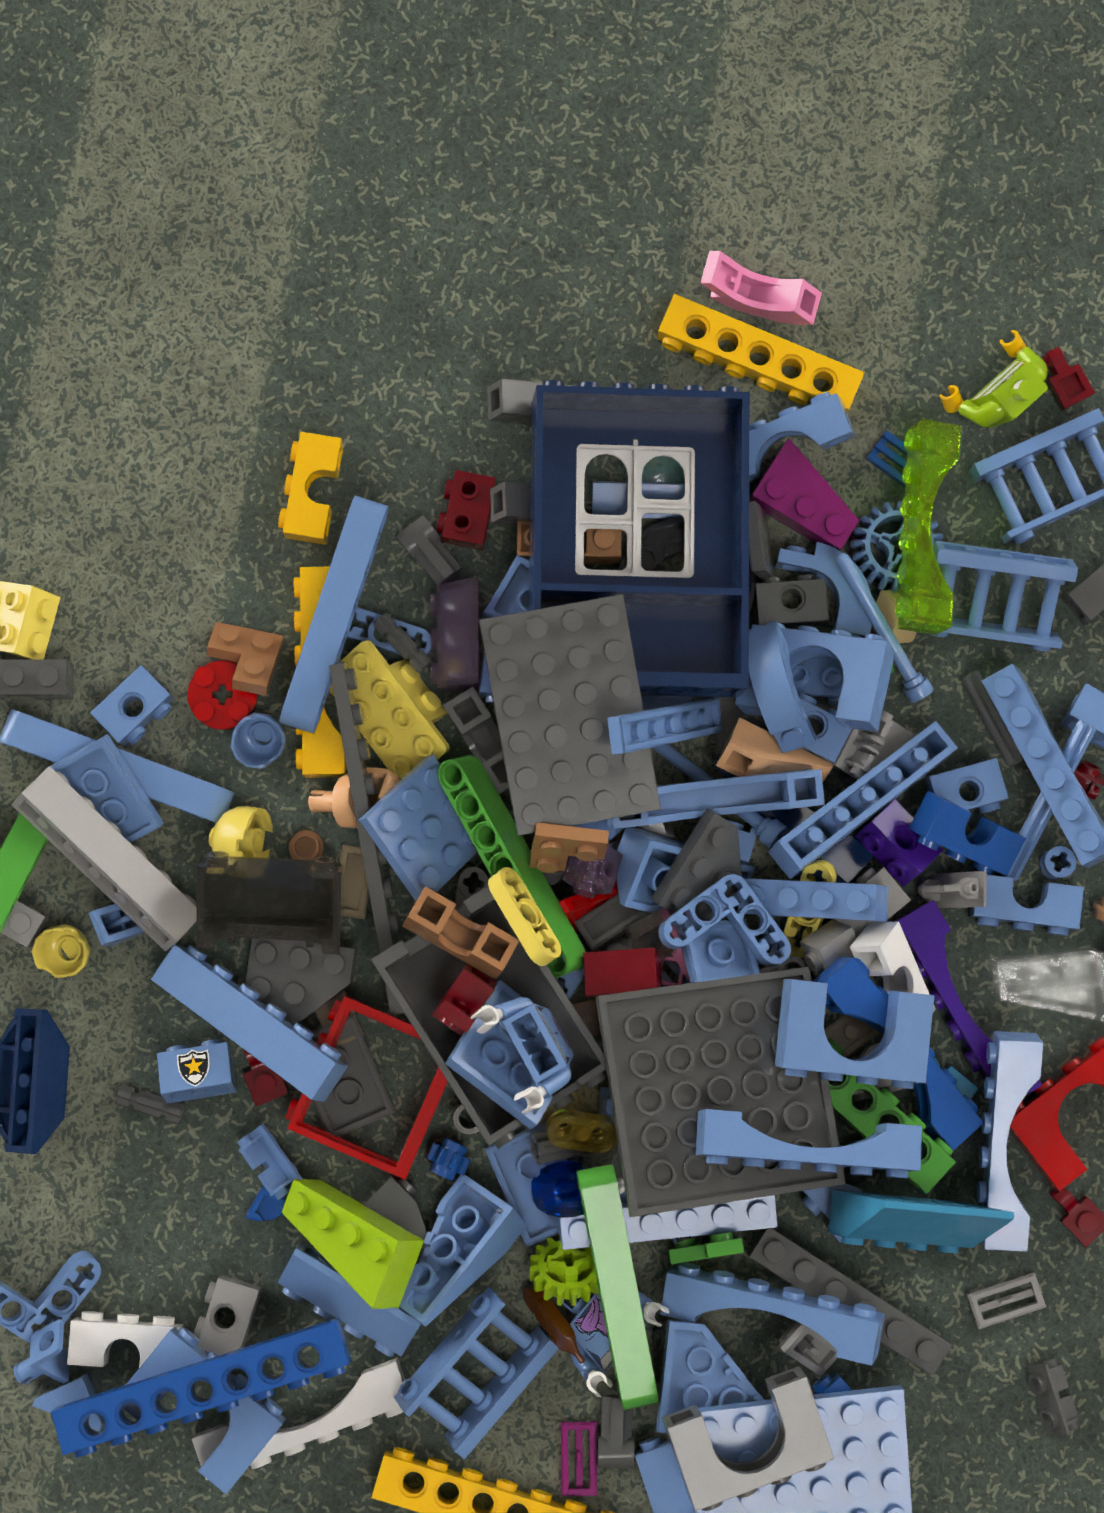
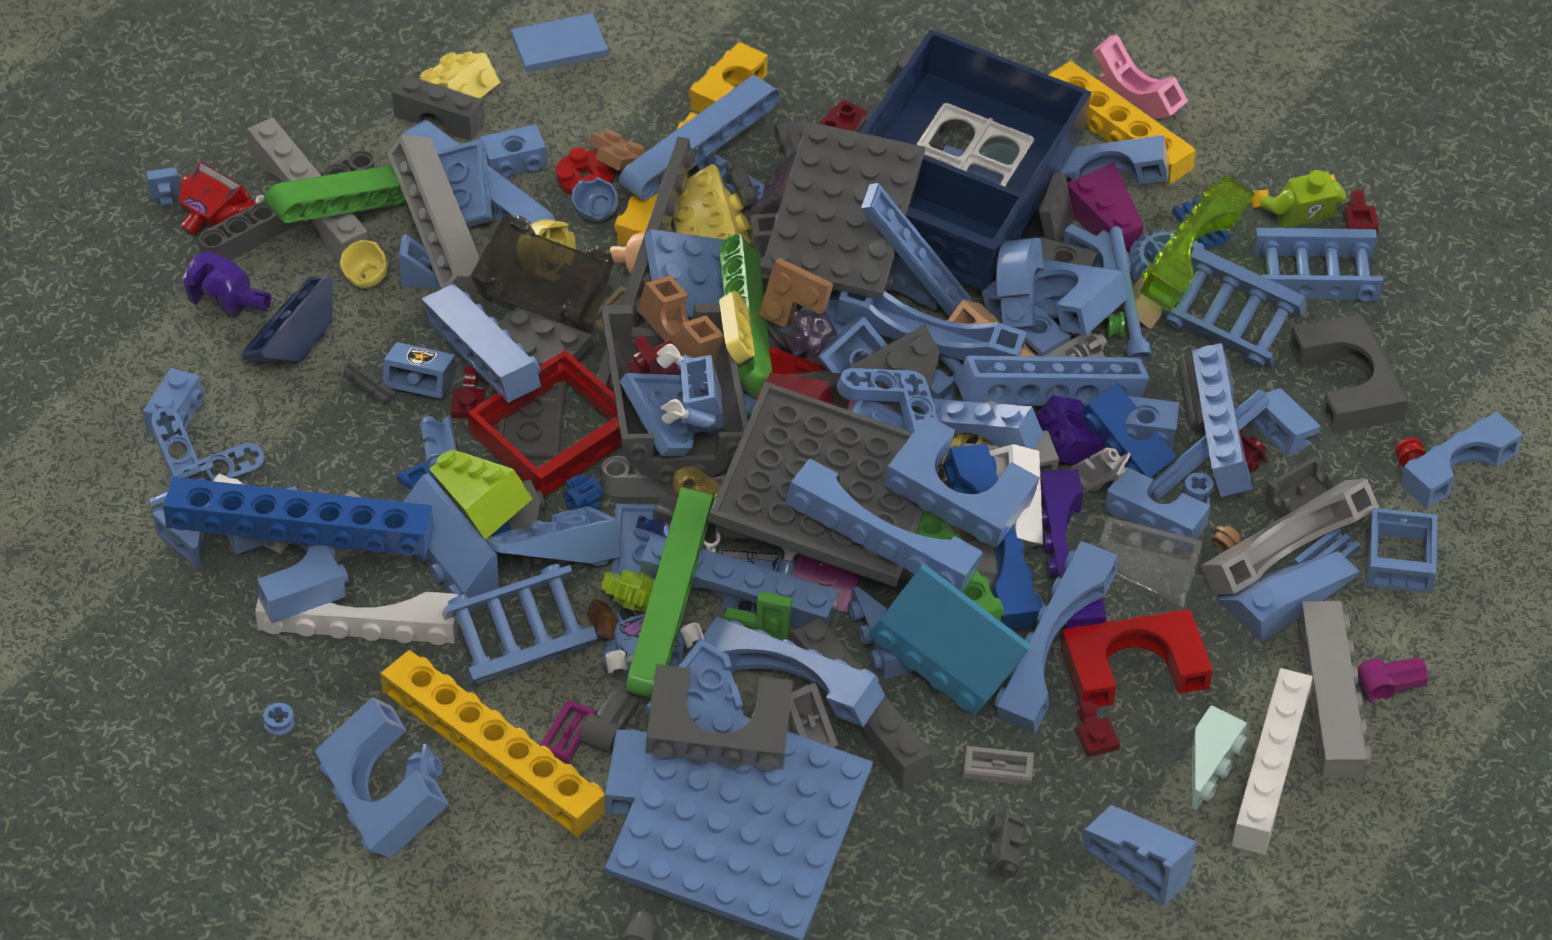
camera: 25 degrees right, 35 degrees down
none -> medium blue tile [511,13,609,72]

